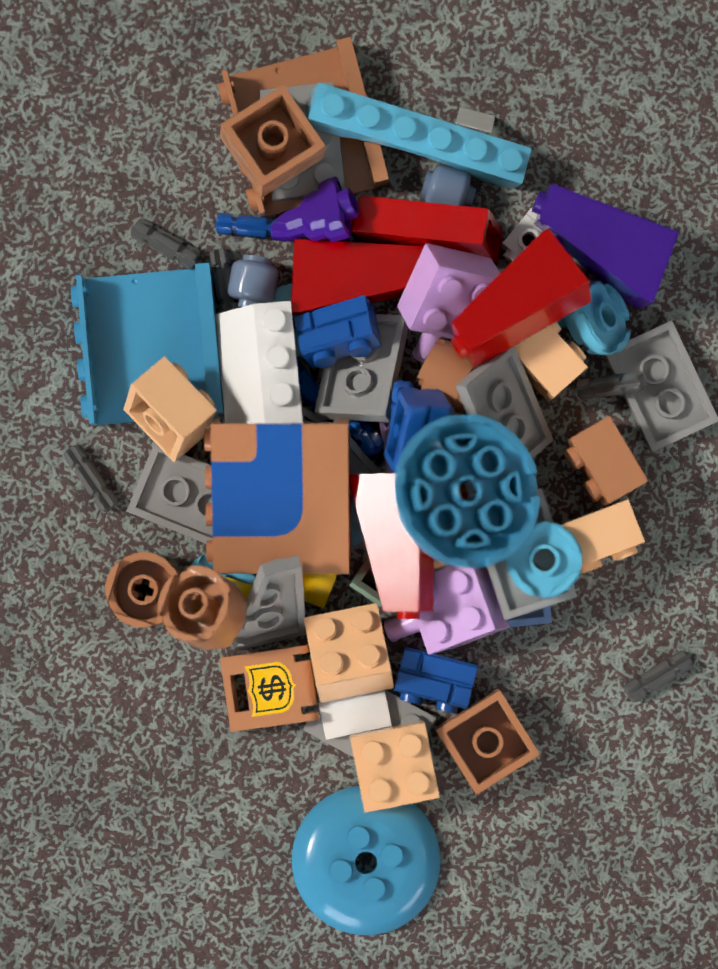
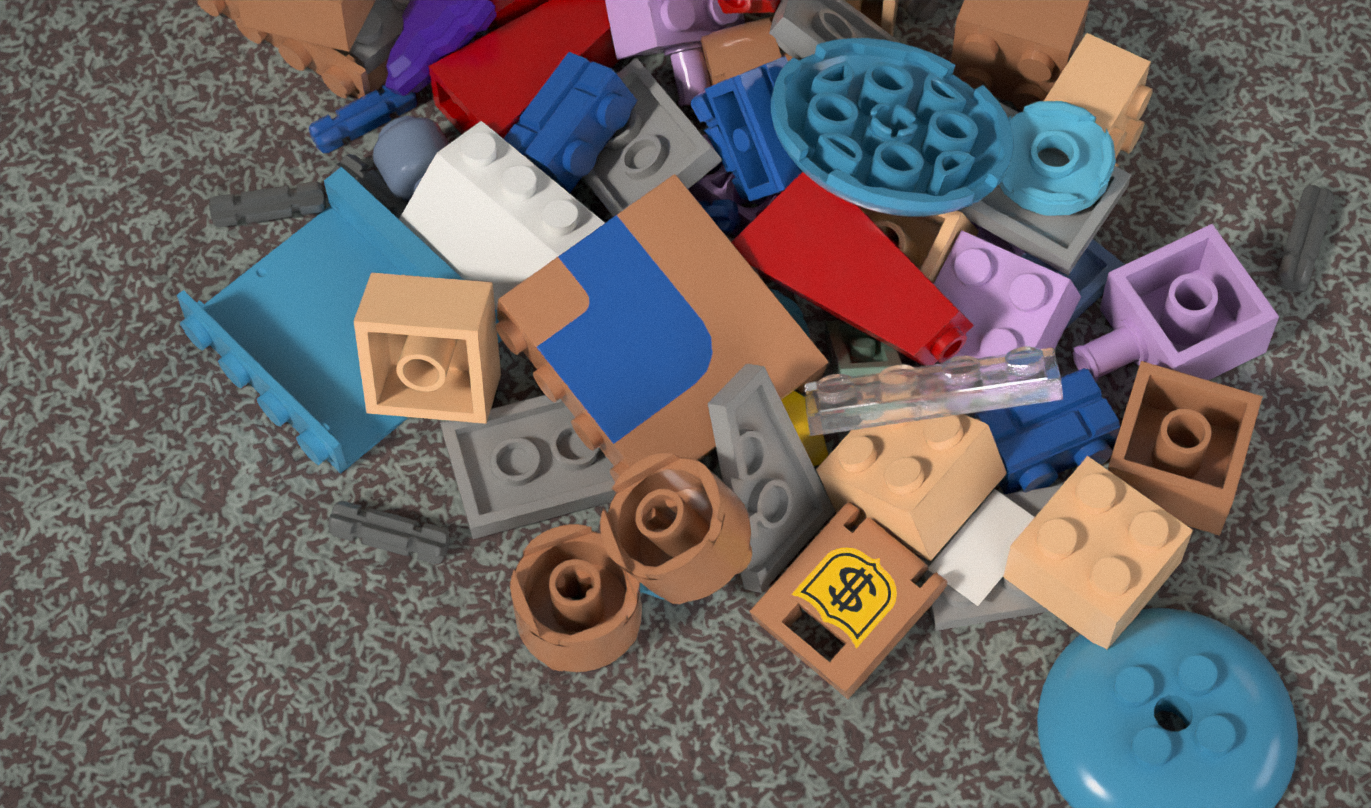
camera: 40 degrees left, 25 degrees down
none -> clear plate [805,346,1063,436]
none -> lavender brick [1073,224,1279,381]

